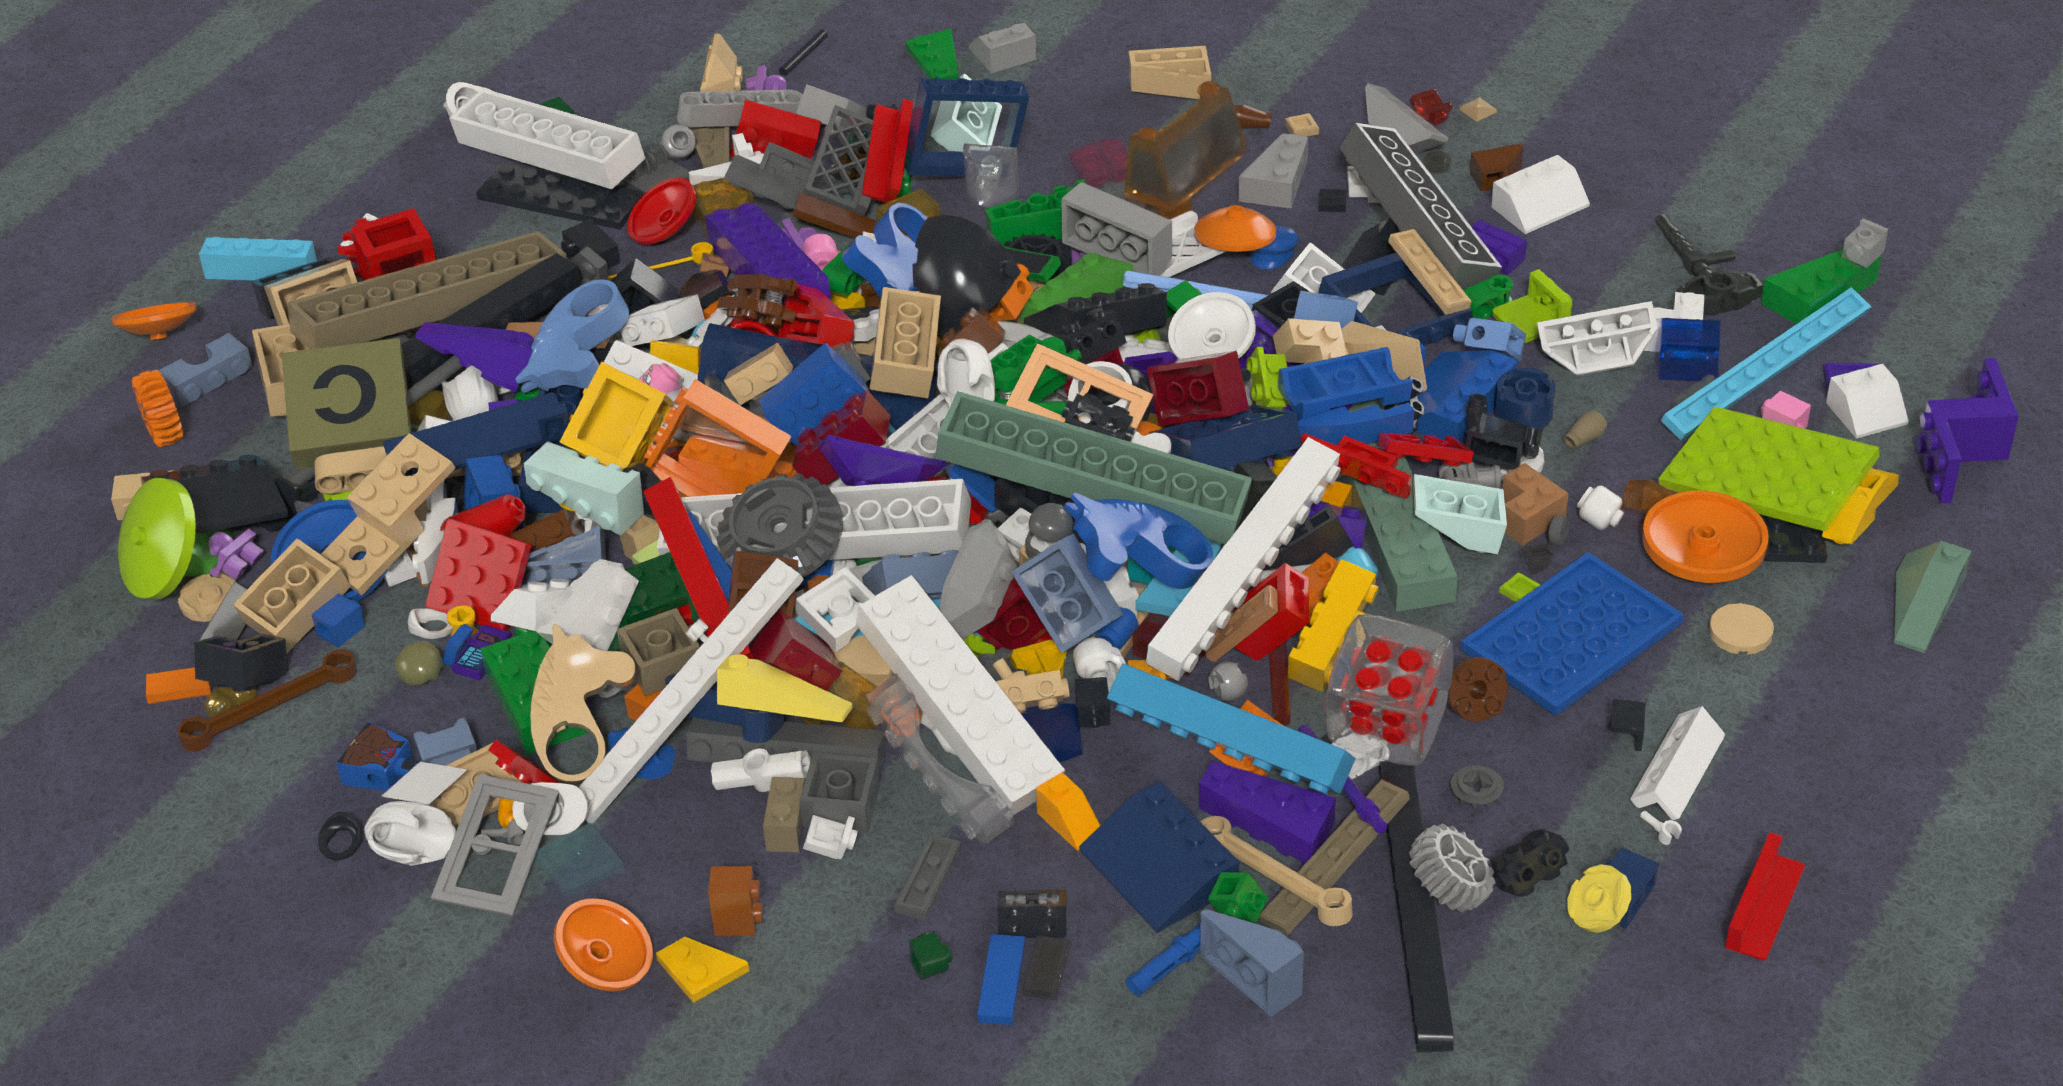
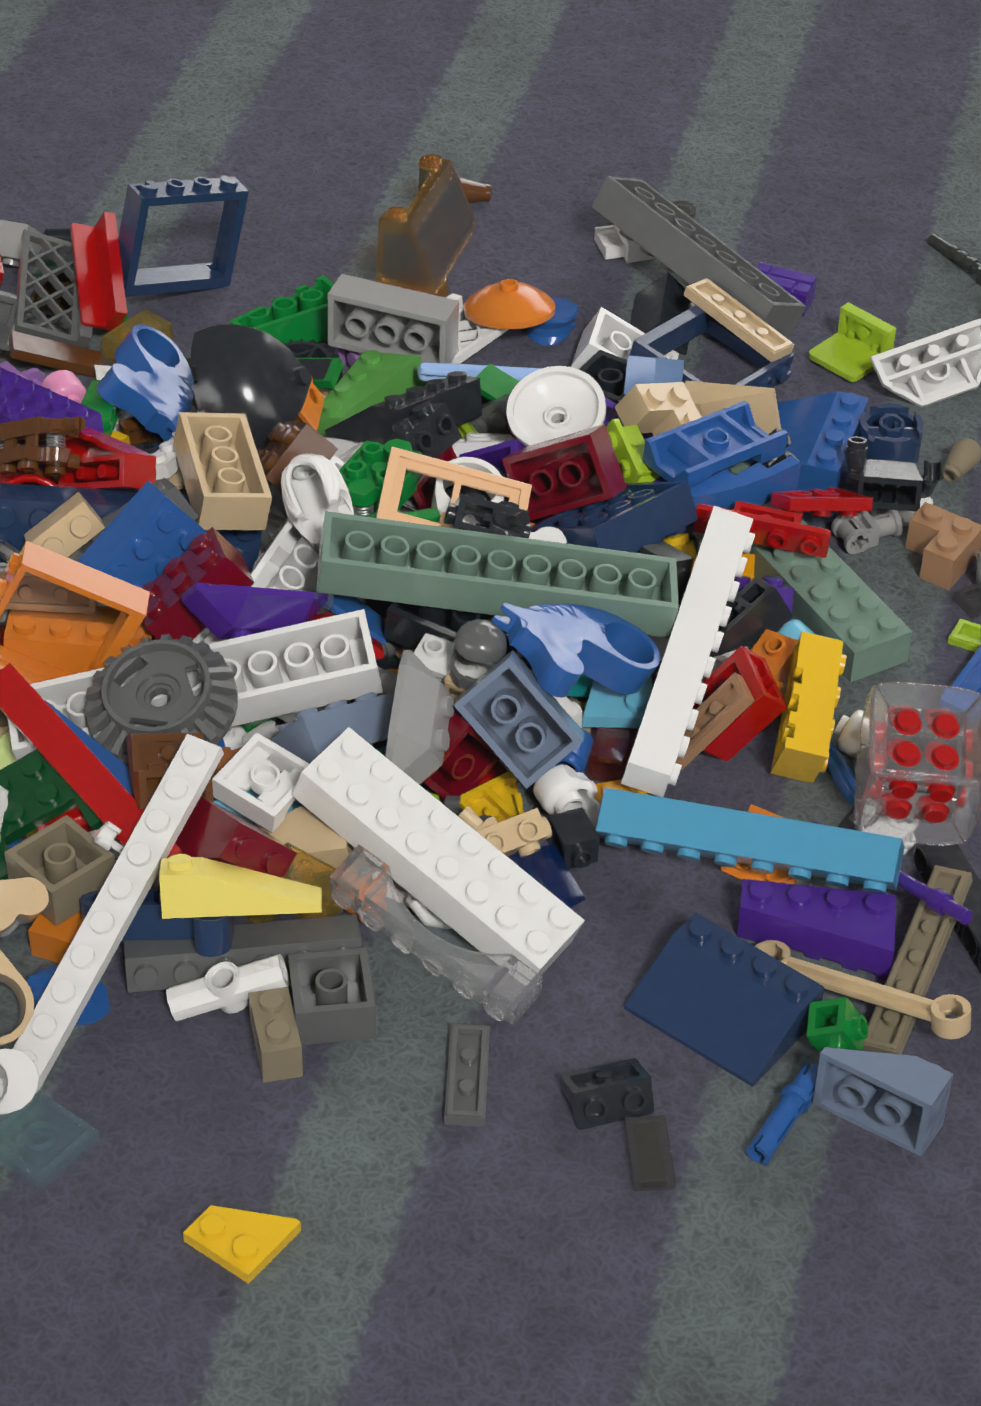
camera: 20 degrees left, 0 degrees up
orange dish [554,898,653,991] -> none
dark orange piece [708,866,763,936] -> none
white bracket [803,815,858,859] -> none
green wing [905,28,959,80] -> none
dark green plate [909,931,952,980] -> none
light aqua slope [931,74,1002,153] -> none
clear brick [963,143,1019,207] -> none
light grey slope [969,23,1037,74] -> none
blue tile [977,934,1025,1025] -> none
light orange slope [1036,772,1100,851] -> none
clear pink slope [1068,139,1139,187] -> none
tan wedge [1129,46,1211,101] -> none
light grey piece [1208,661,1248,702] -> none
light grey wedge [1239,134,1308,208] -> none
clear red axle [1269,641,1291,726] -> none
tan tile [1285,113,1319,137] -> none
black tile [1319,189,1347,212] -> none
light grey wedge [1365,83,1449,153] -> none
clear red bracket [1410,88,1453,125] -> none
light aqua slope [1413,474,1507,554] -> none
medium blue torso [1453,318,1526,361] -> none
tan slope [1460,98,1497,122] -> none
green piece [1463,274,1513,319] -> none
reddish brown slope [1470,143,1524,191] -> none
white slope [1491,155,1590,234] -> none

